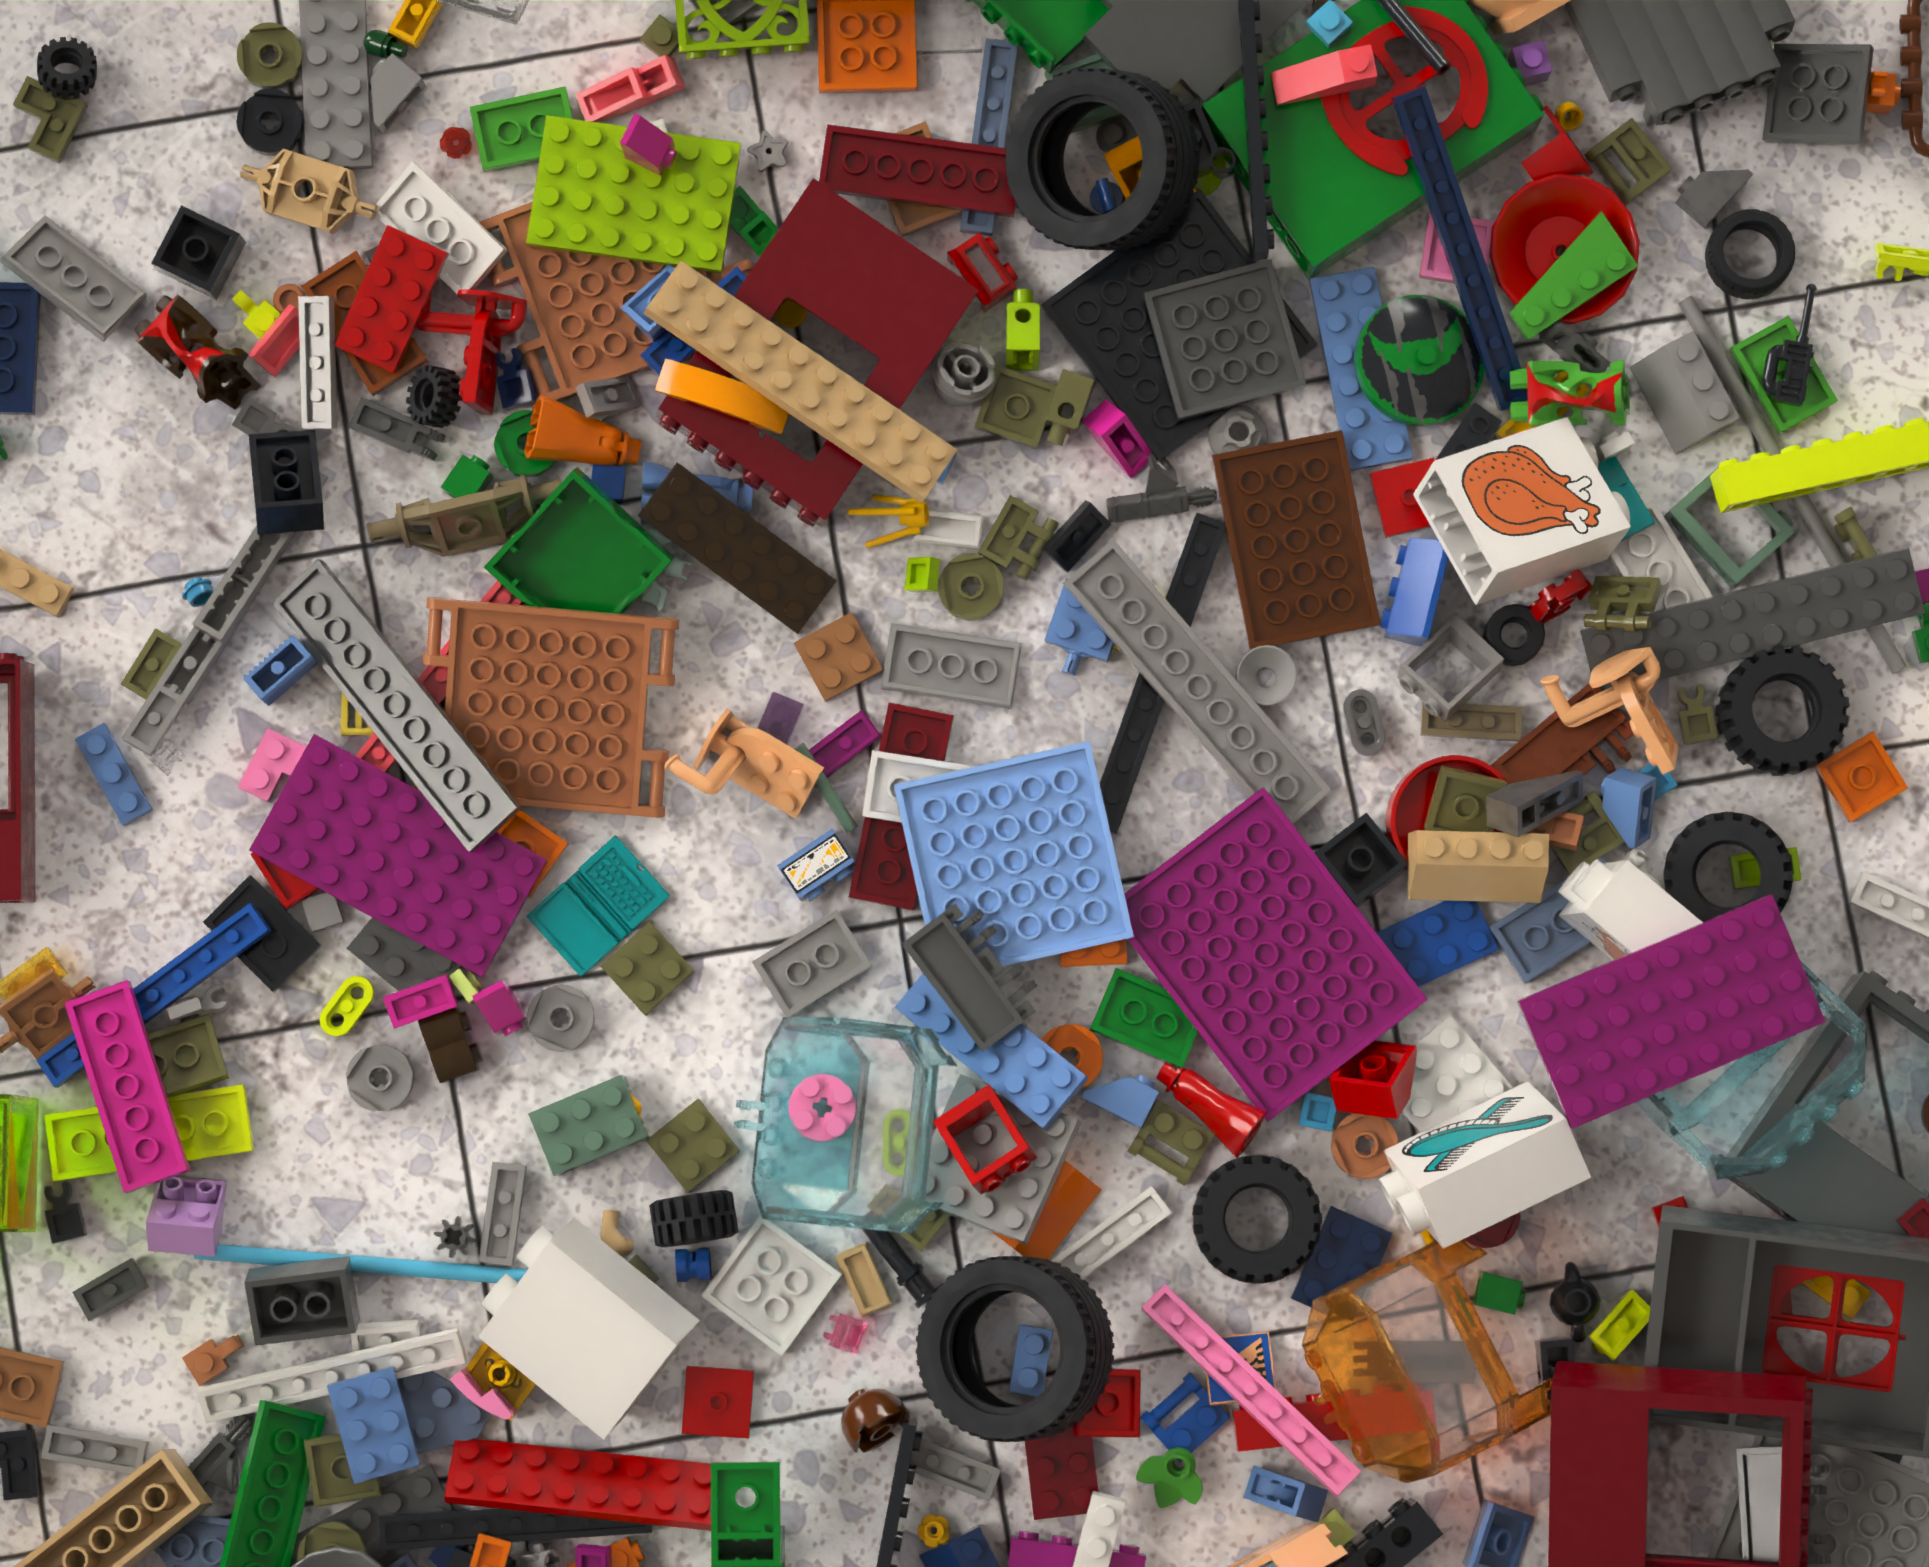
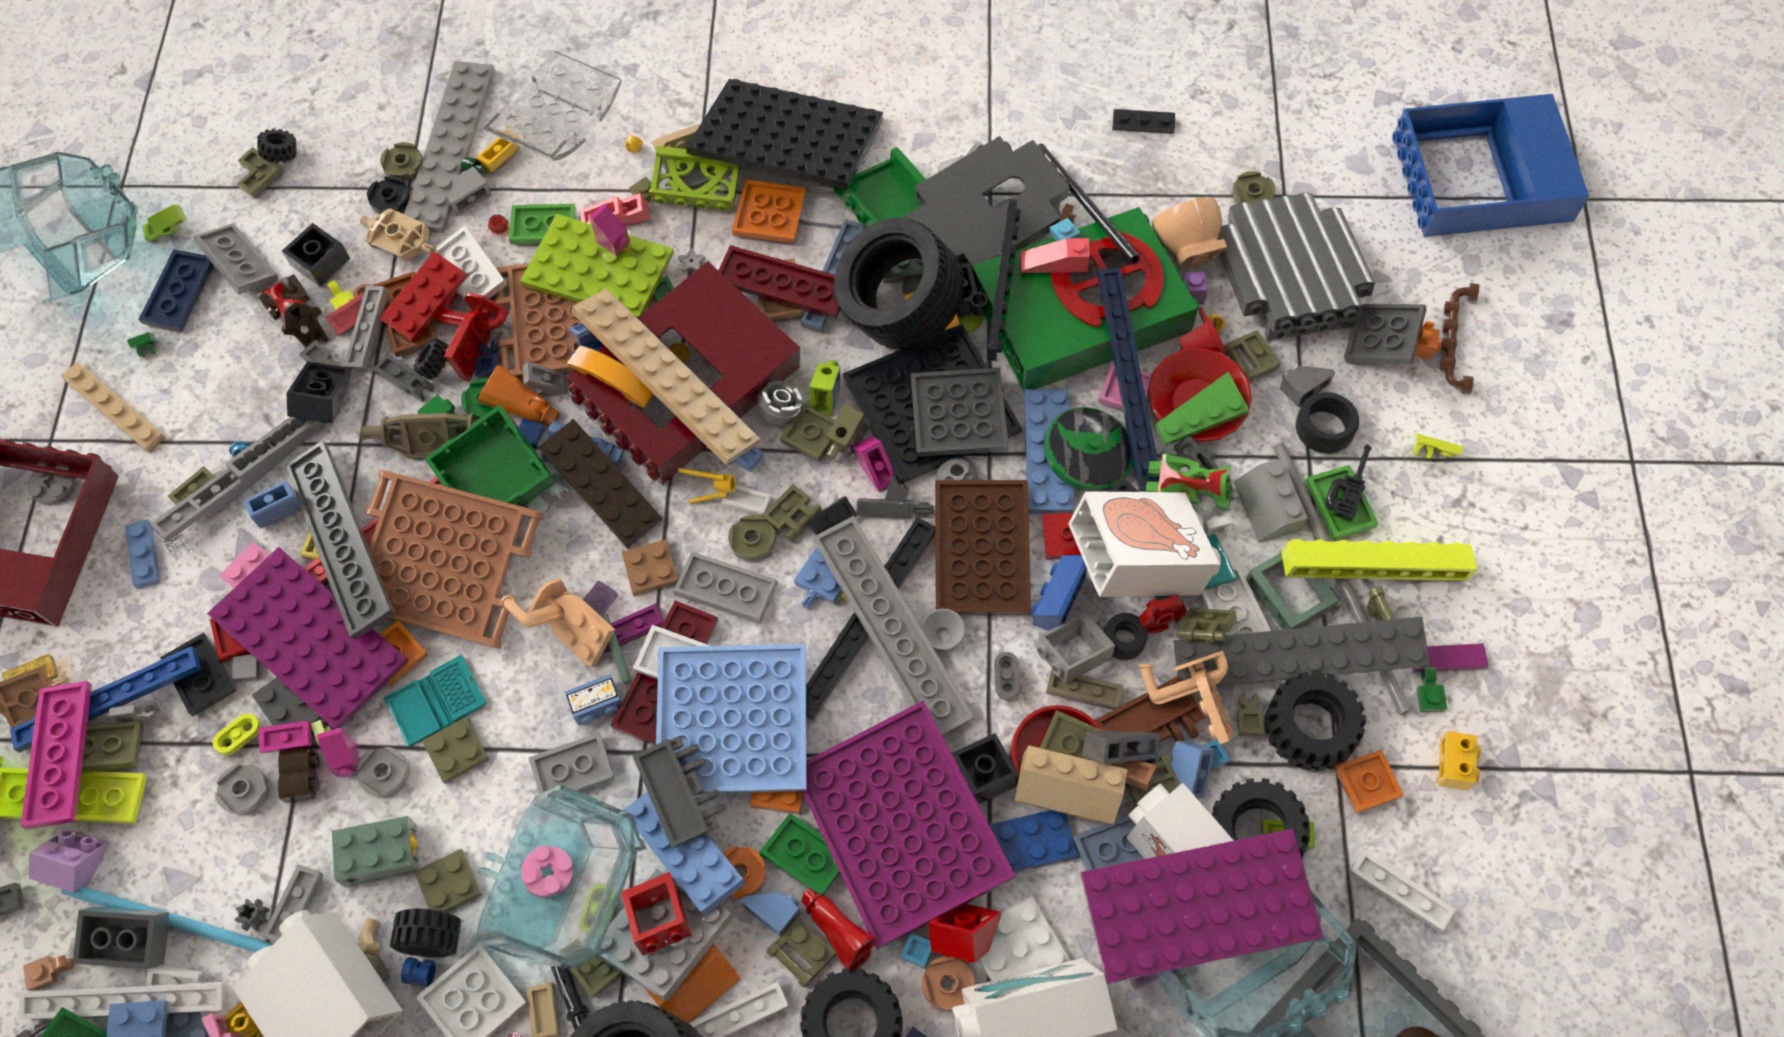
camera: 10 degrees right, 20 degrees down
lime plate [904,557,940,593] -> none
red window [947,232,1018,313] -> none

